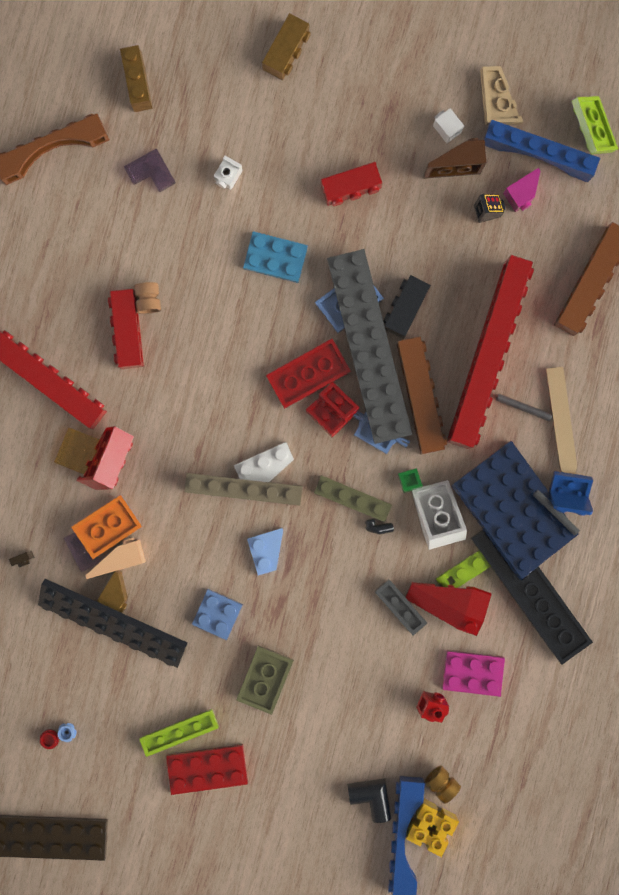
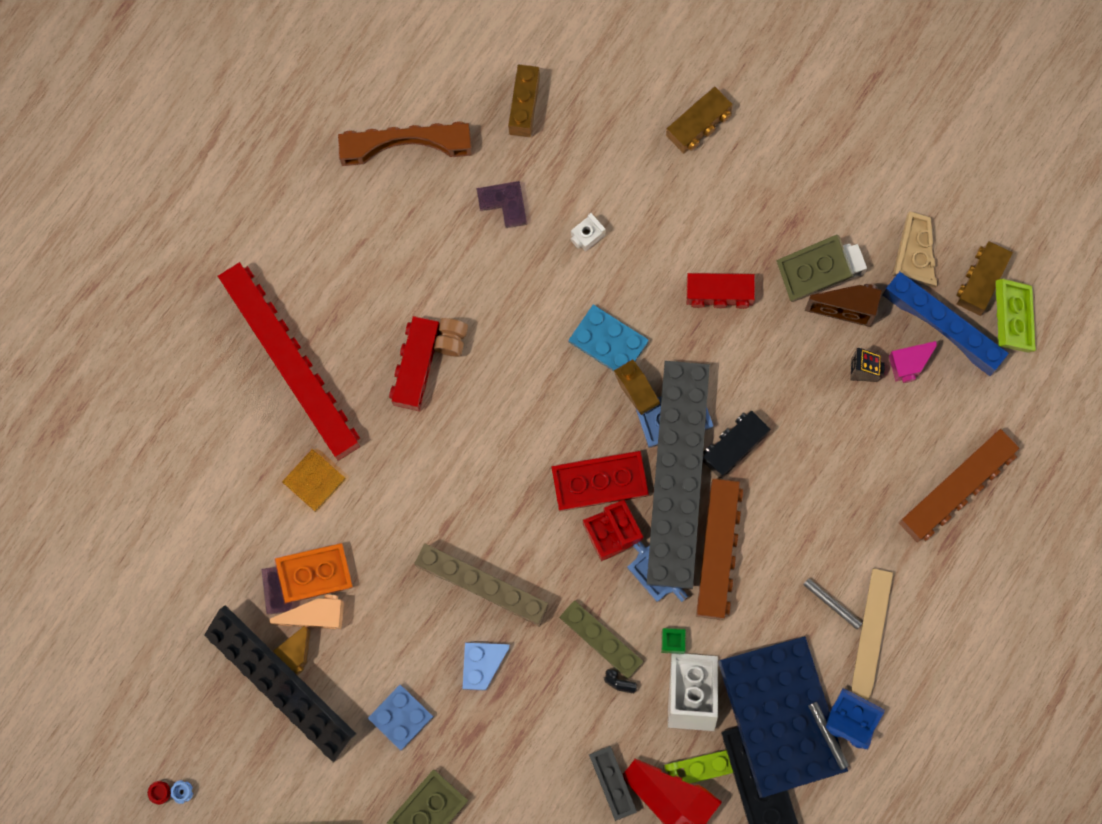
camera: 25 degrees right, 10 degrees down
dark brown plate [9,551,35,568] -> none
wedge [76,426,134,490] -> none
white wing [234,442,294,482] -> none
red brick [447,255,534,449] -> none
none -> pearl gold slope [614,359,660,415]
none -> olive plate [776,234,854,302]
none -> pearl gold brick [956,241,1013,316]

